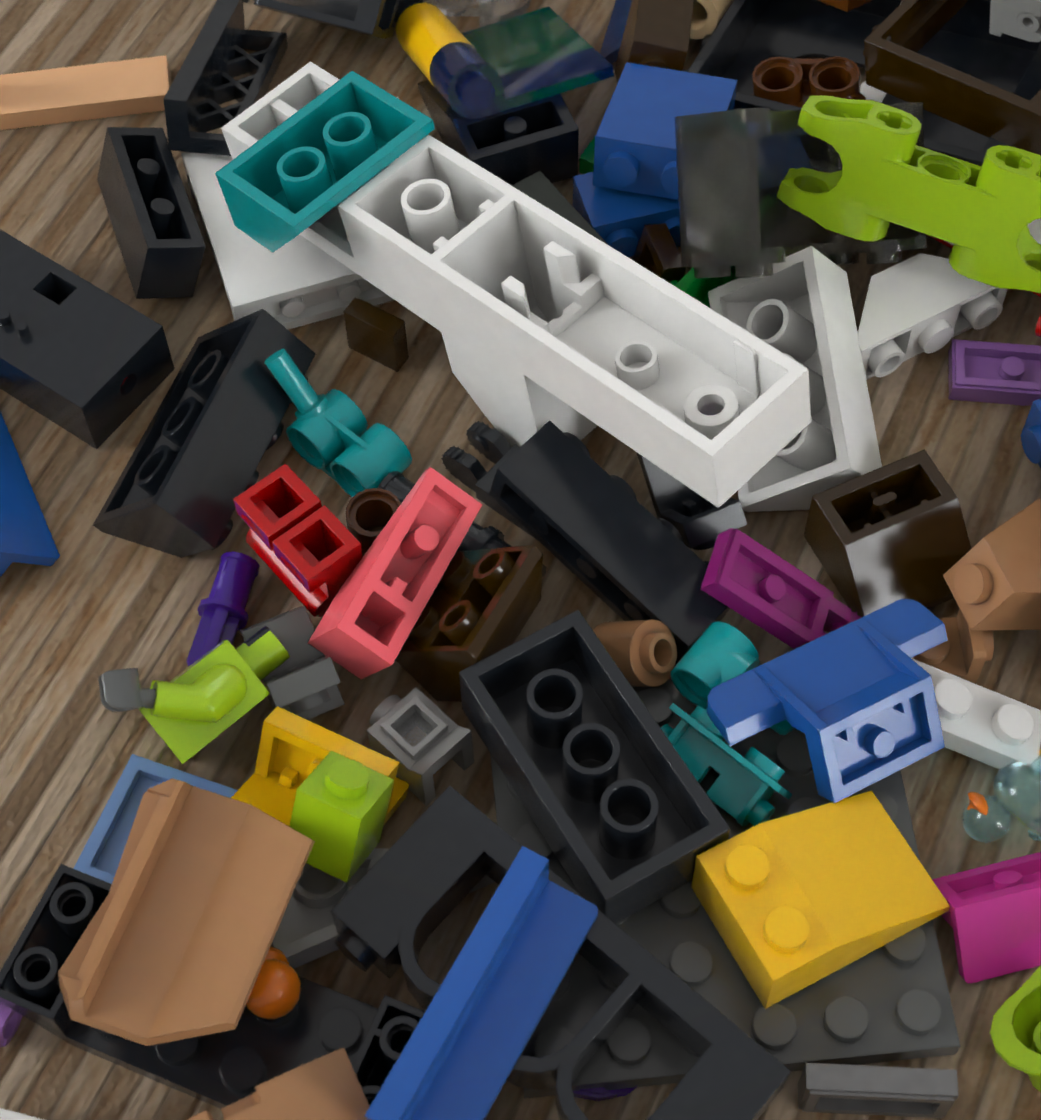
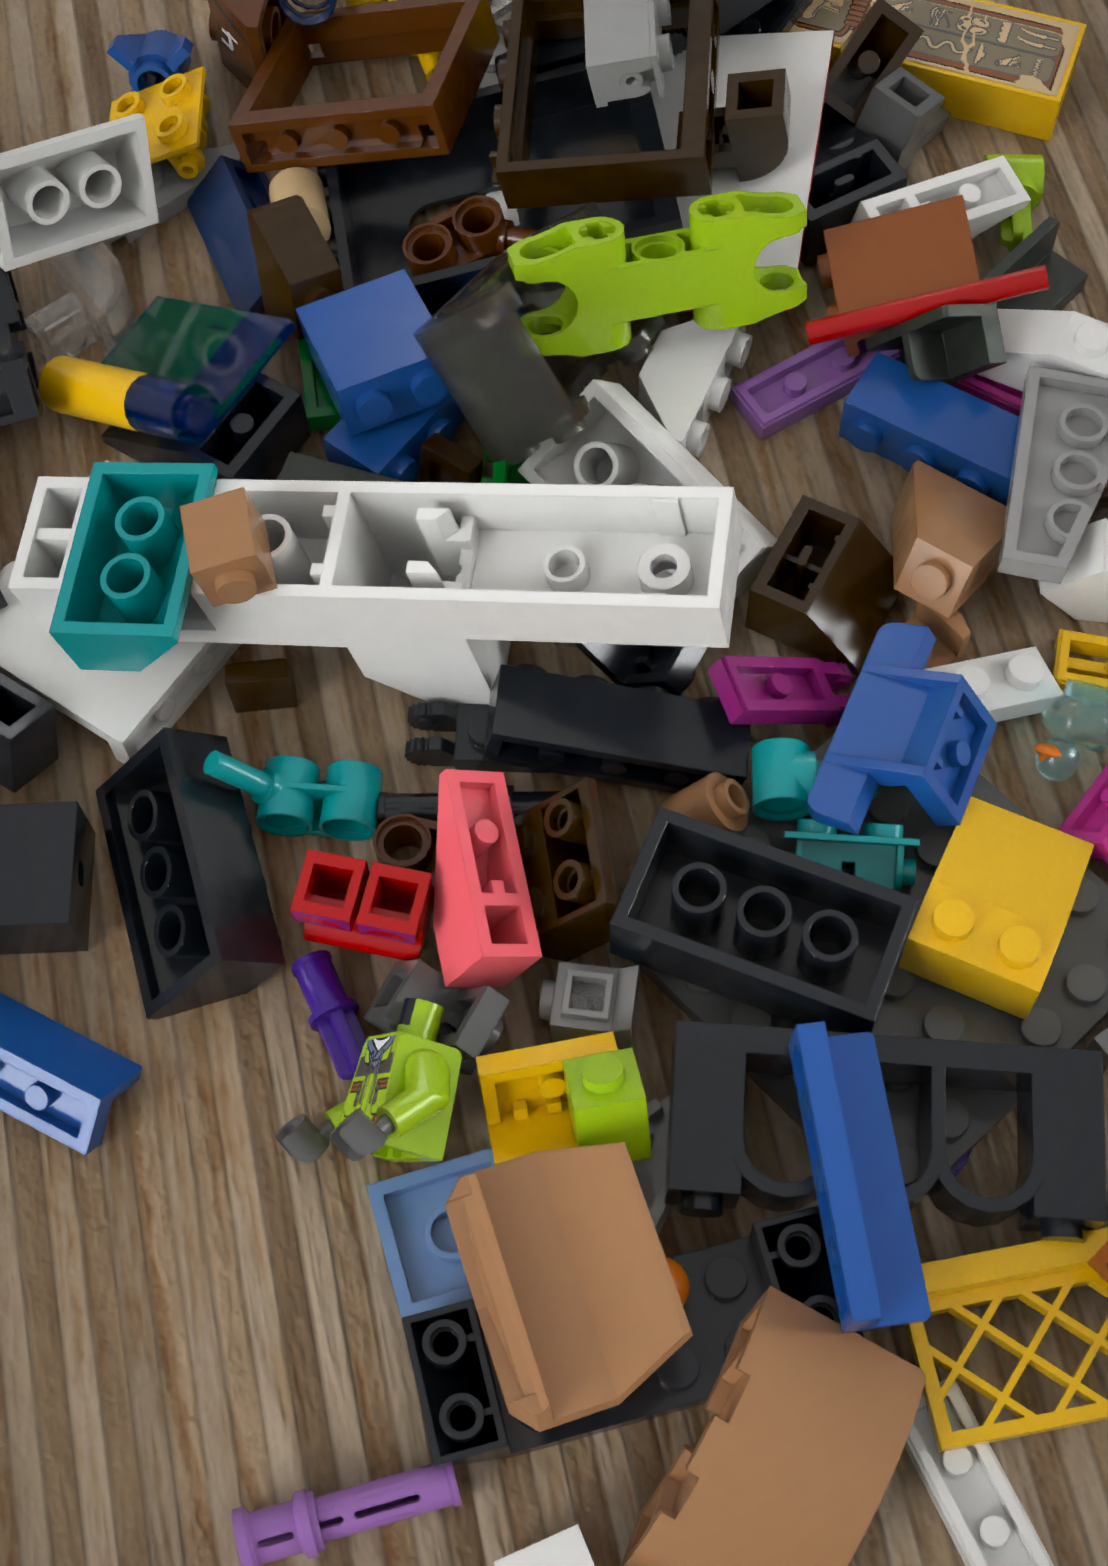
camera: 35 degrees left, 5 degrees up
none -> medium nougat brick [179,487,277,607]

